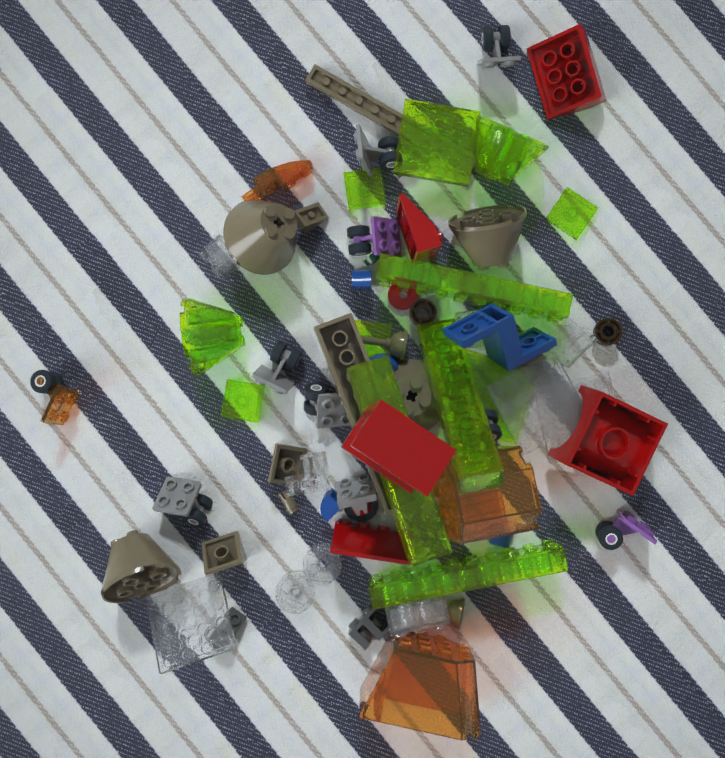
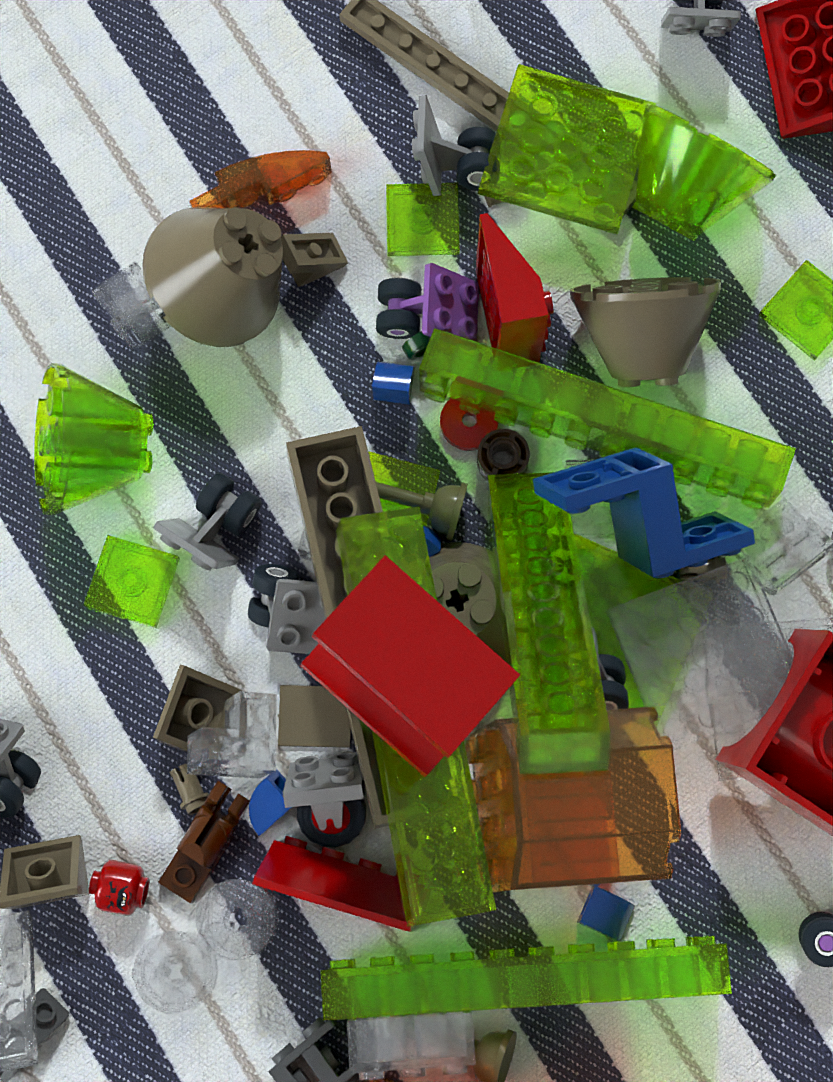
camera: 10 degrees right, 10 degrees down
none -> red head [89,860,150,916]
none -> reddish brown plate [158,781,250,903]
none -> dark tan window [277,685,351,748]

